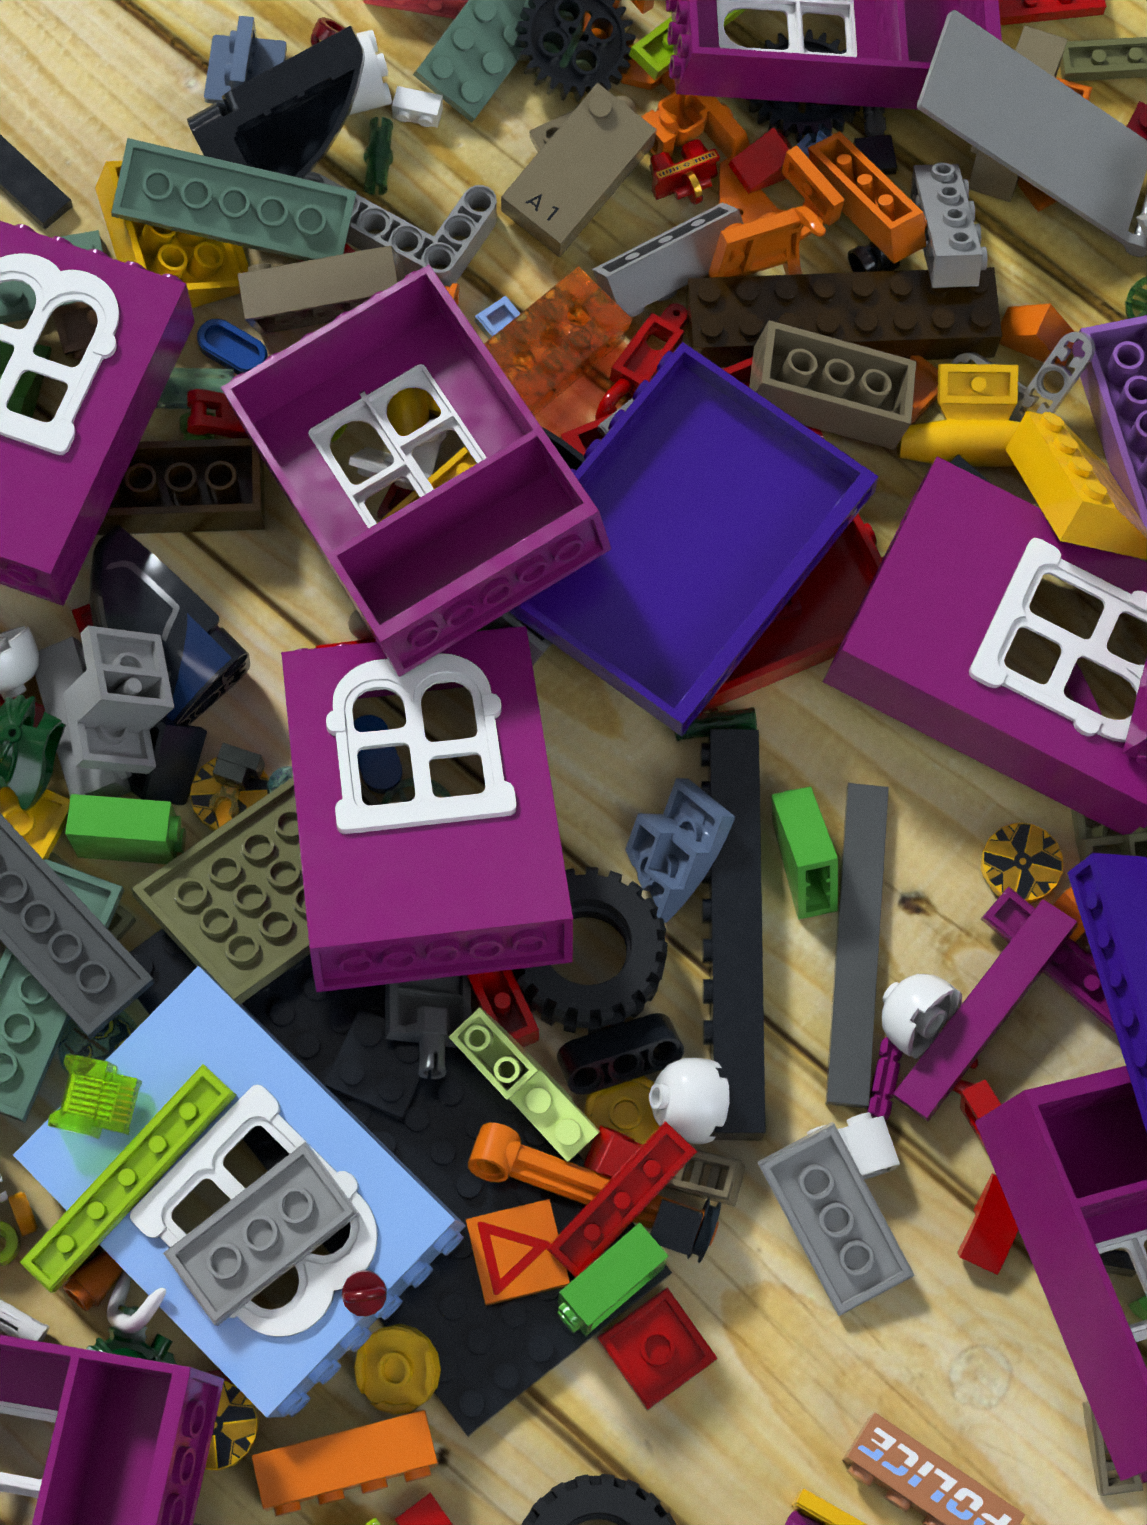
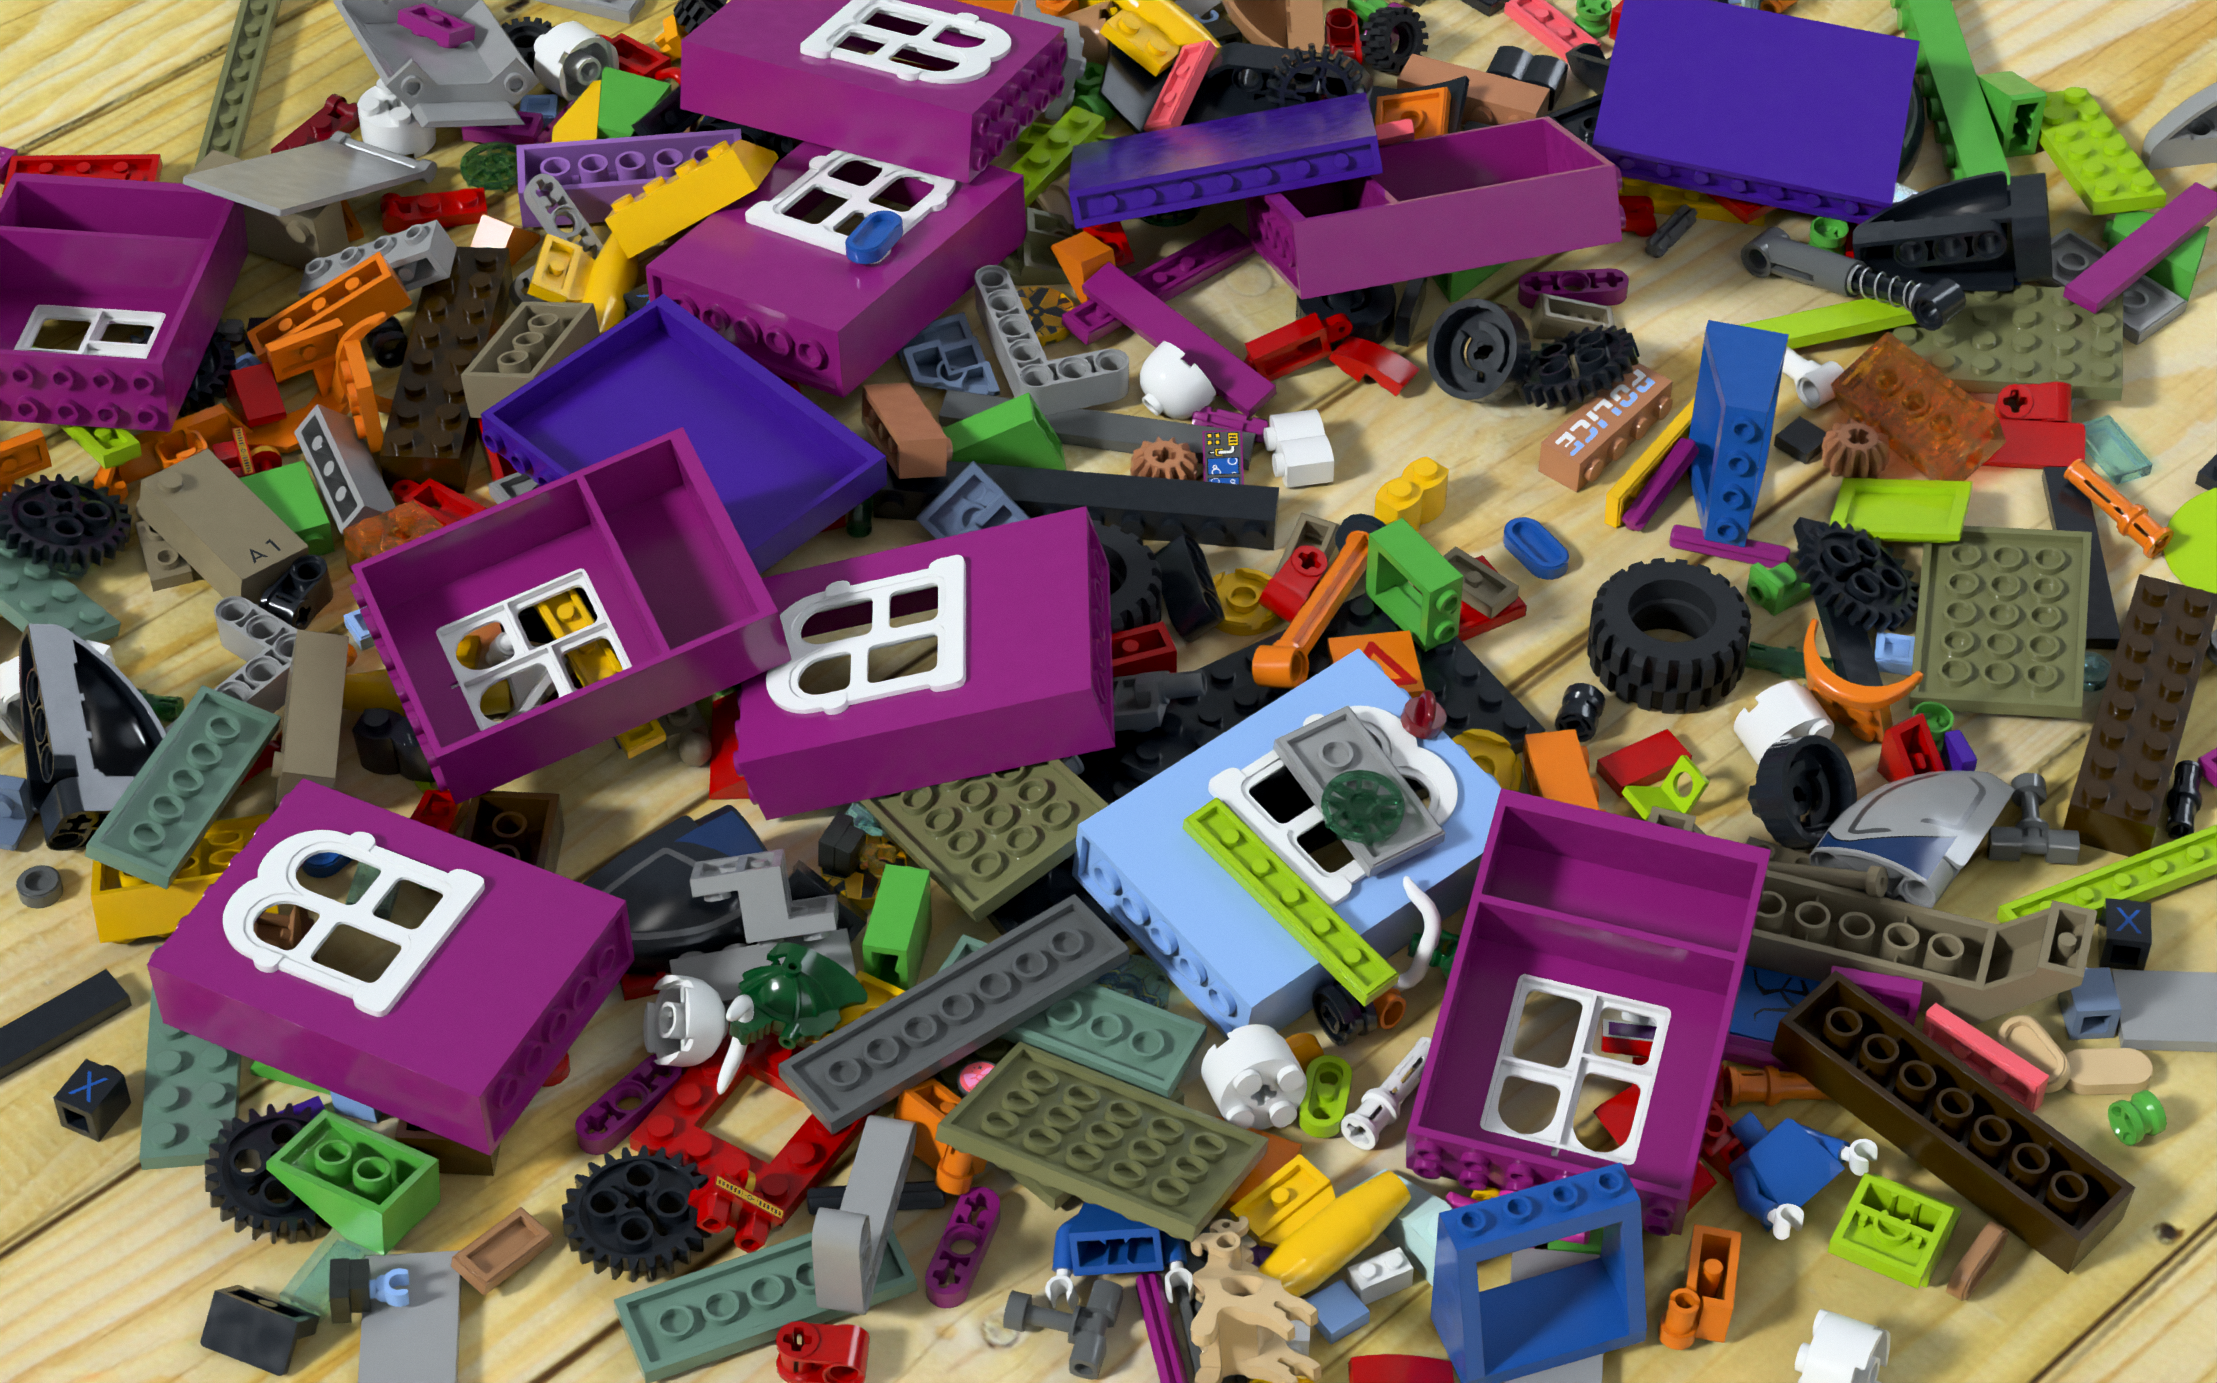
camera: 80 degrees left, 25 degrees down
clear neon green piece [48,1053,143,1139] -> none
yellowish green slope [449,1007,600,1162] -> none
red tile [546,1121,697,1277] -> none
white cylinder [649,1058,730,1144] -> none
black tile [650,1199,703,1256] -> none
light grey tile [757,1122,915,1316] -> none
none -> dark grey tile [16,865,63,909]
none -> bright green slope [239,460,335,556]
none -> black piece [259,555,333,630]
none -> red plate [380,187,488,234]
none -> blue tile [845,210,903,264]
none -> nougat brick [862,382,953,479]
none -> sand blue slope [896,312,1000,396]
none -> light grey beam [975,265,1129,416]
none -> nougat gear [1130,436,1198,481]
none -> tile [1202,429,1244,485]
none -> clear green wheel [1321,770,1405,847]
none -> yellow brick [1374,456,1449,532]
none -> black piece [1427,298,1531,403]
none -> dark tan plate [1443,546,1519,619]
none -> blue tile [1503,517,1569,580]
none -> black gear [1516,325,1640,408]
none -> black wheel [1555,683,1606,742]

